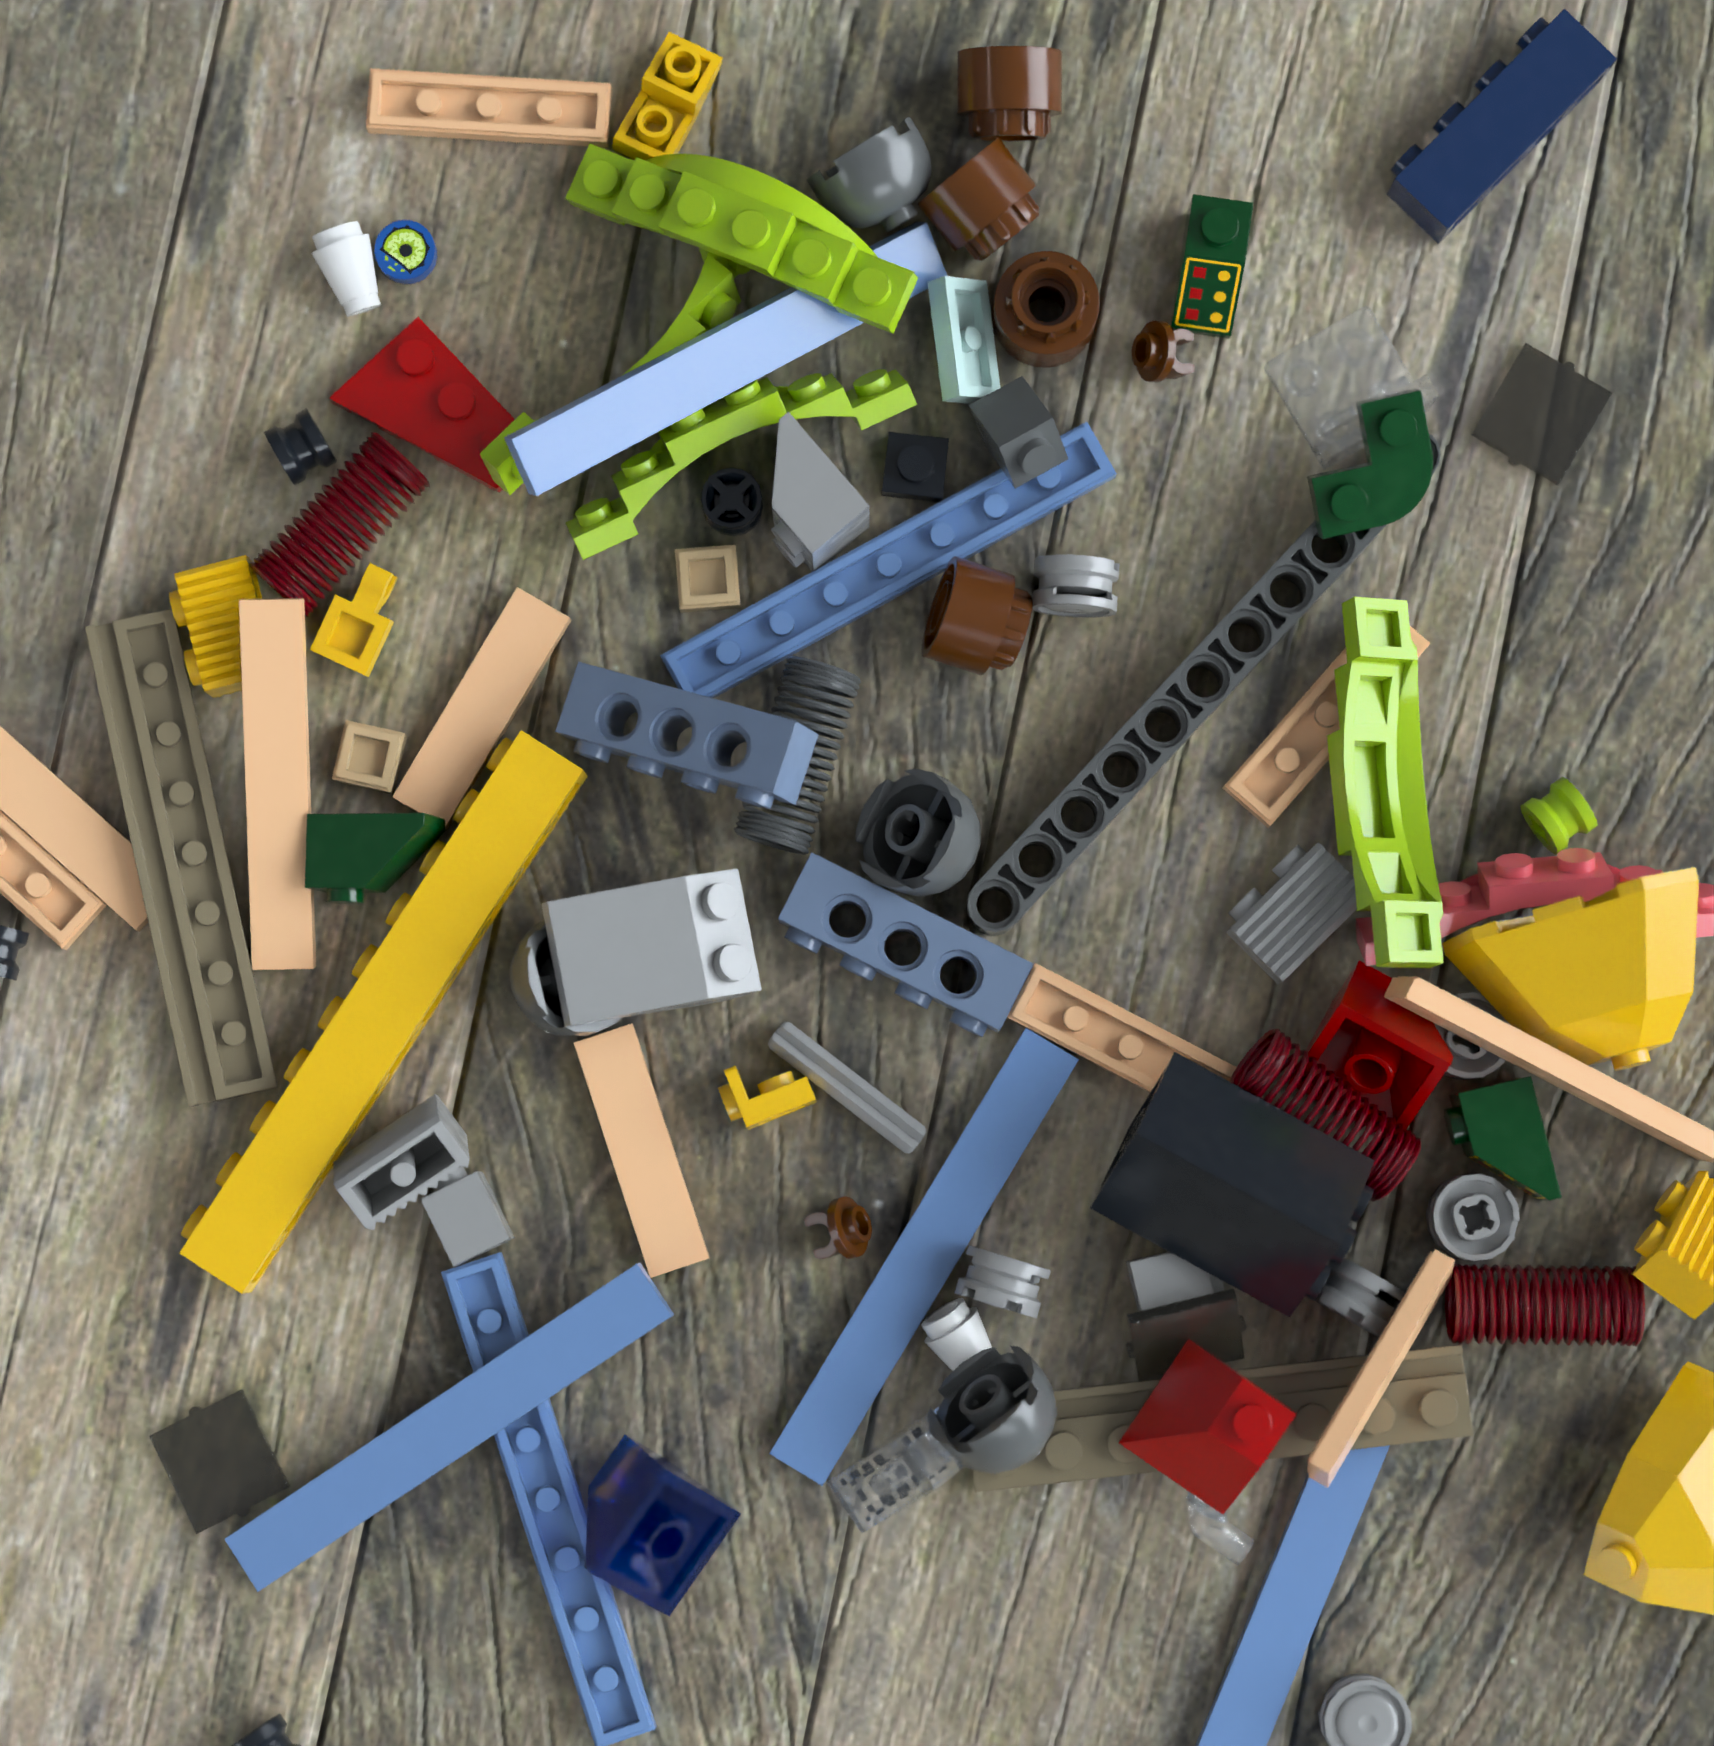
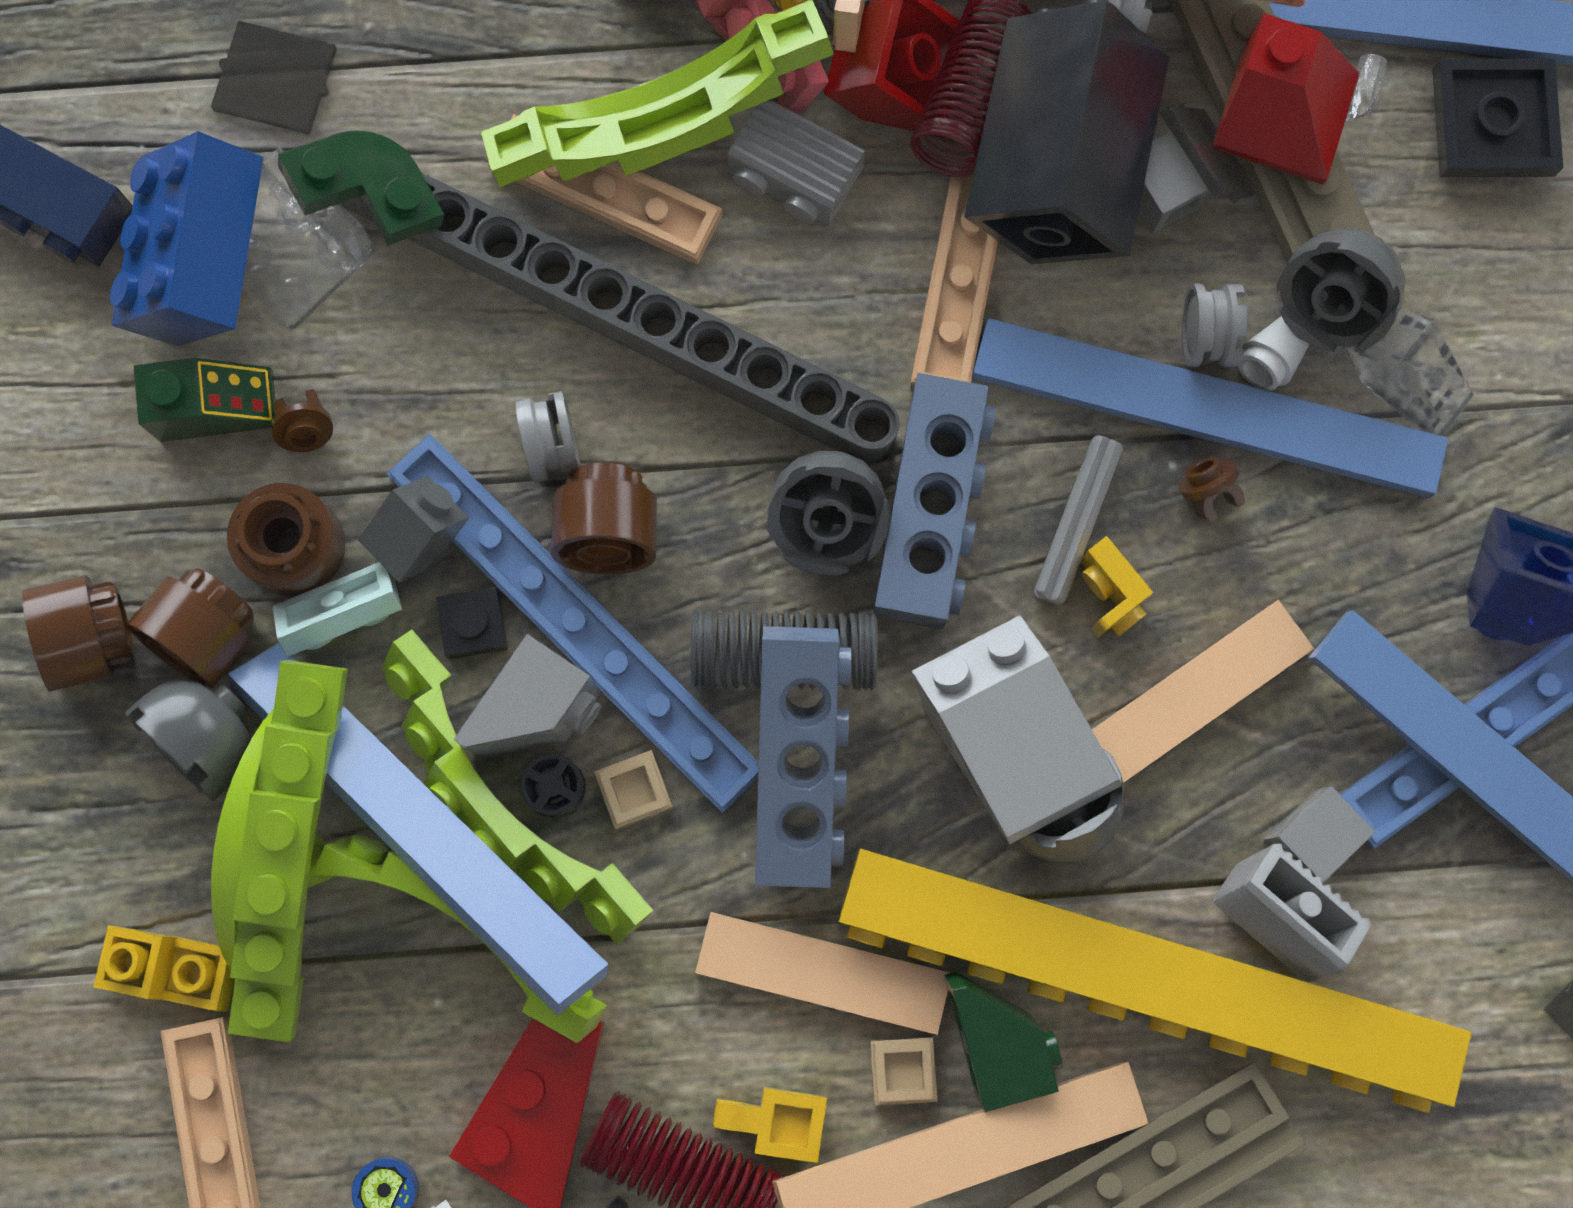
camera: 110 degrees left, 5 degrees down
none -> blue brick [110,131,264,346]
none -> black plate [1432,59,1564,177]

